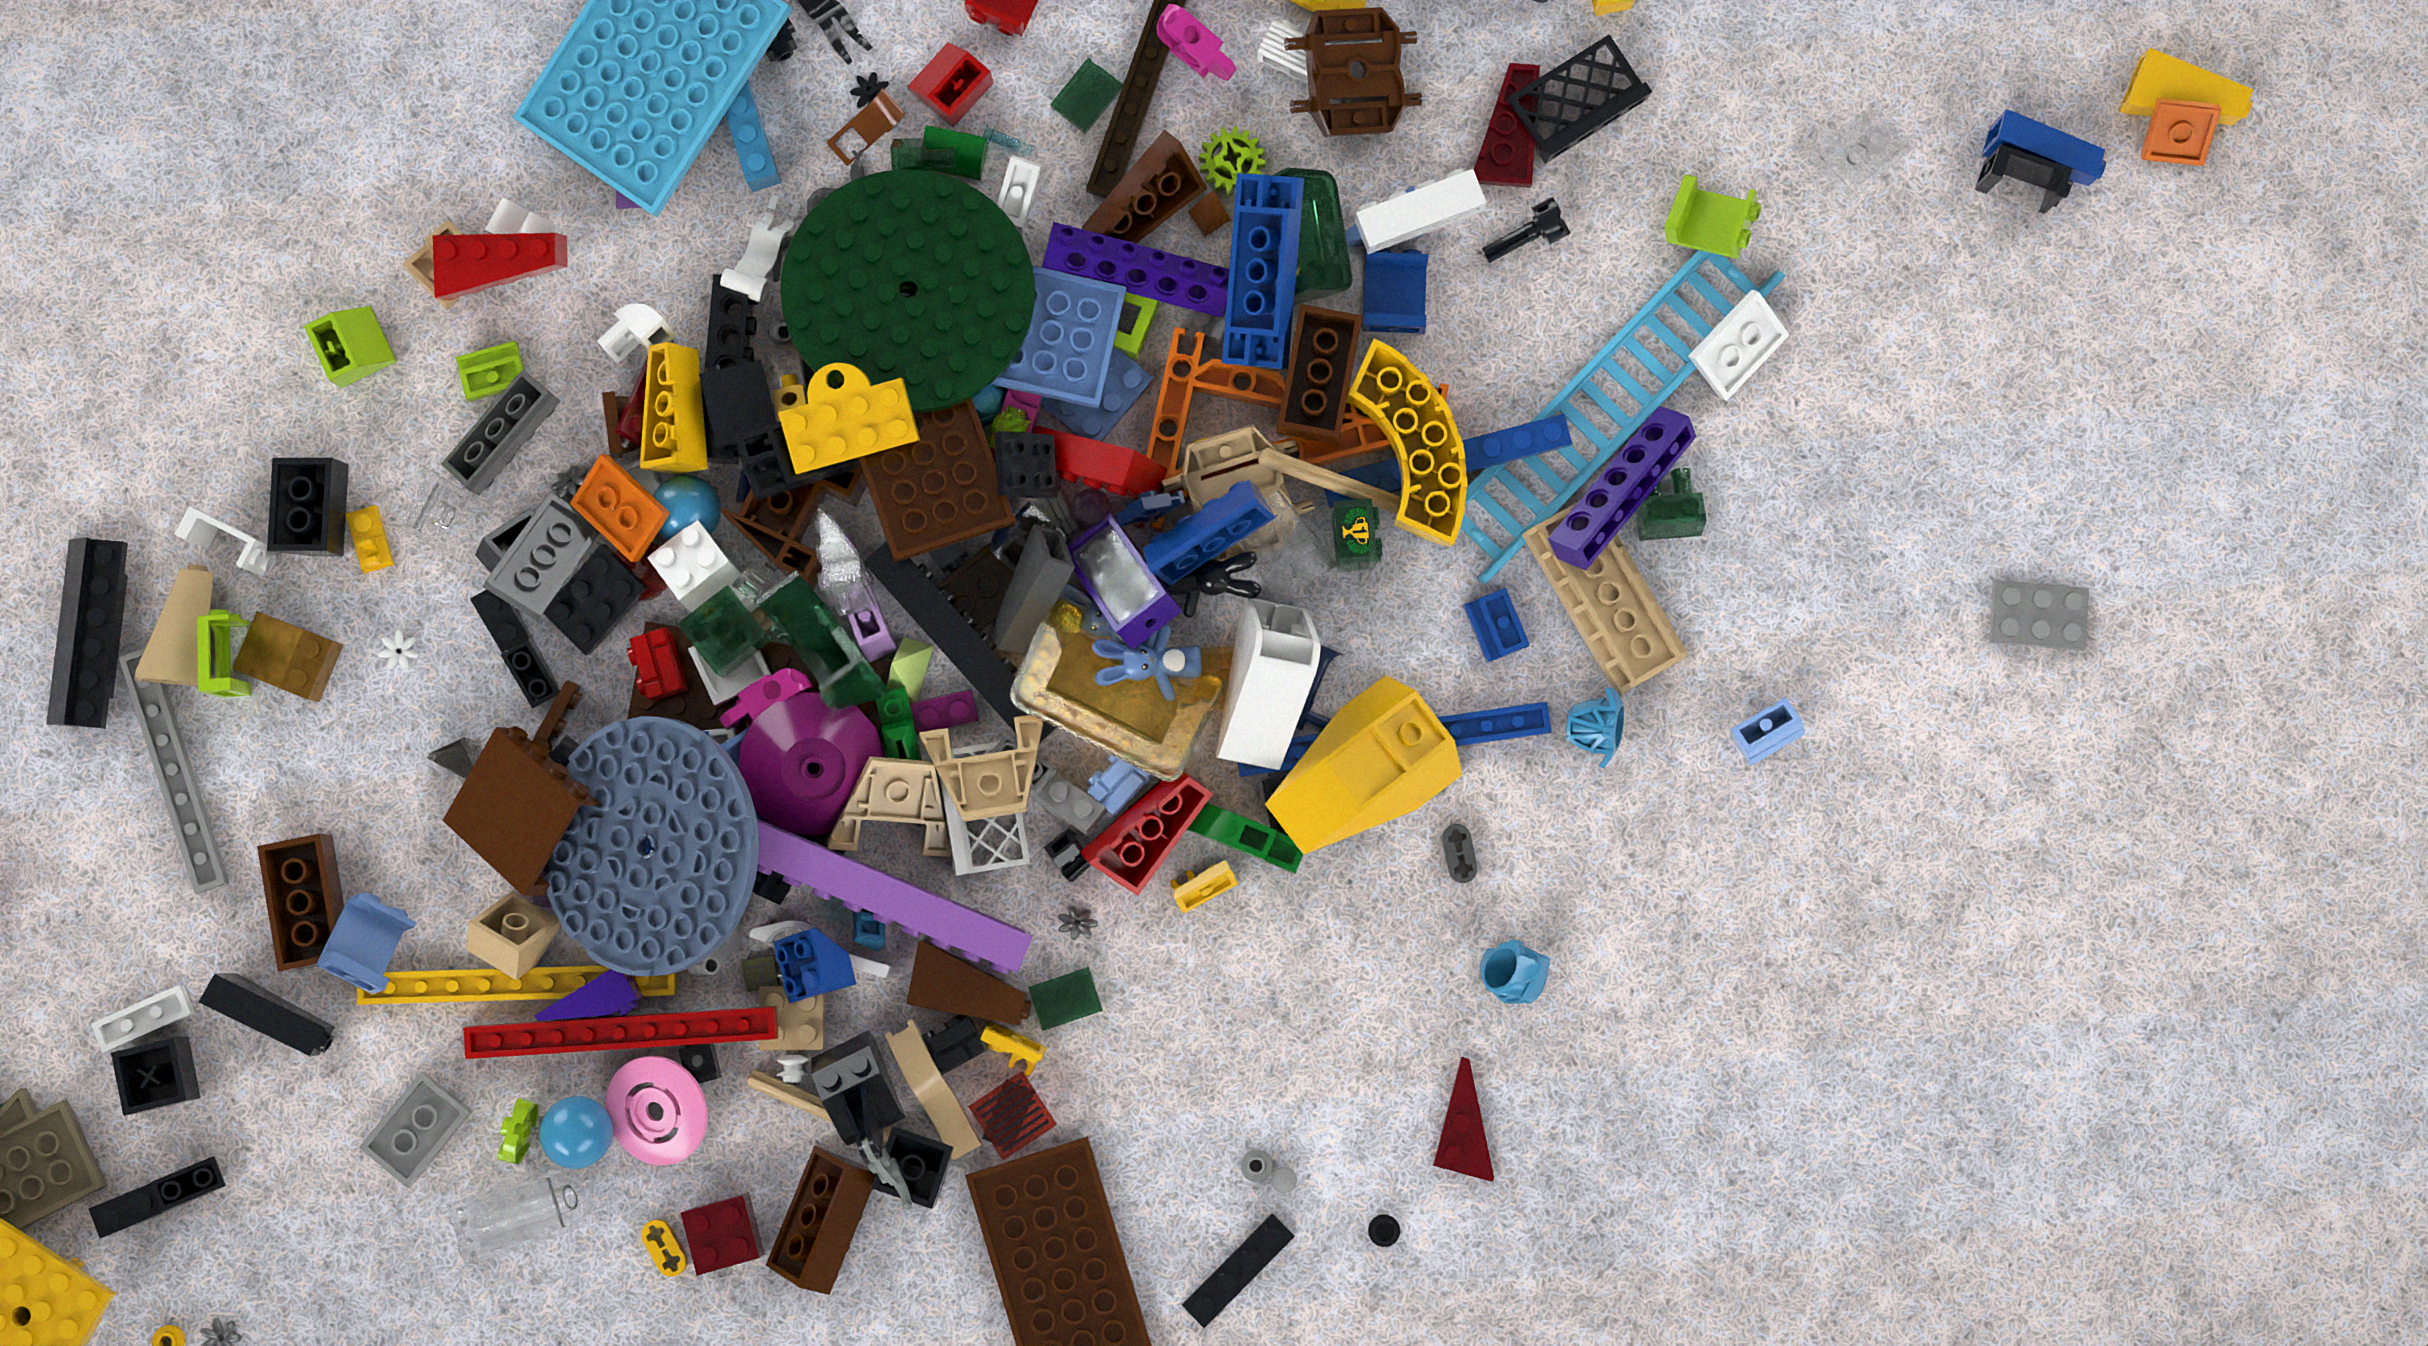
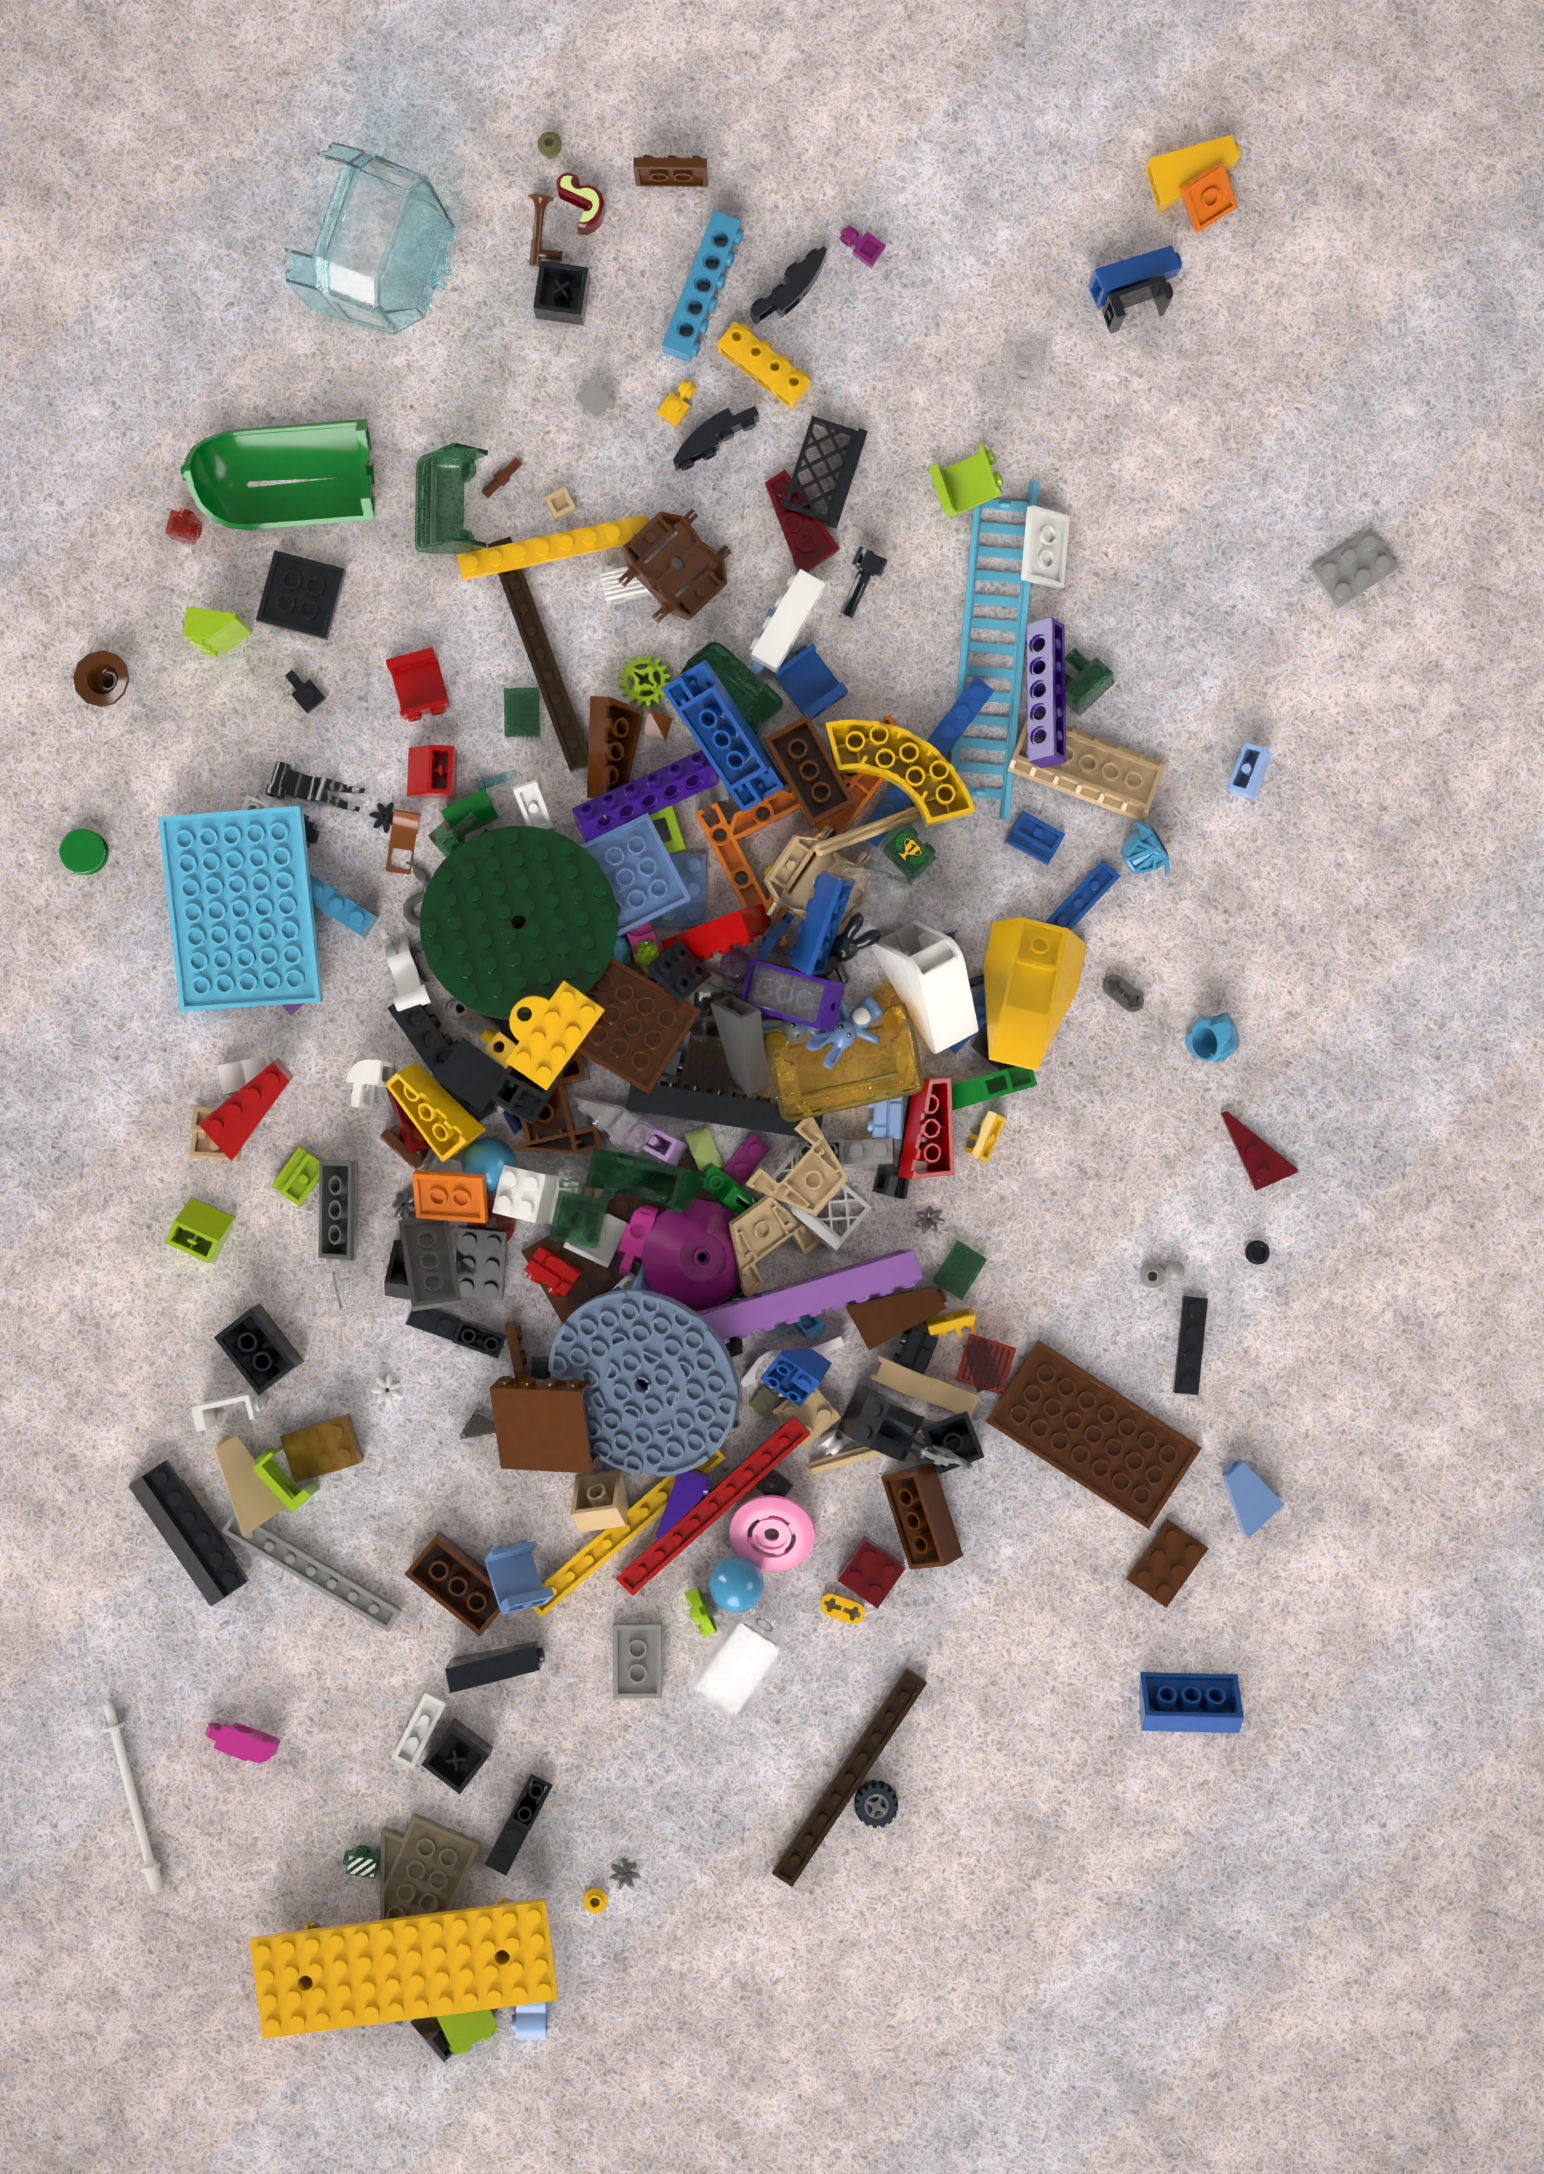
camera: 40 degrees left, 5 degrees up
yellow plate [346,505,394,574] -> none
dark pink piece [1156,4,1237,81] -> none

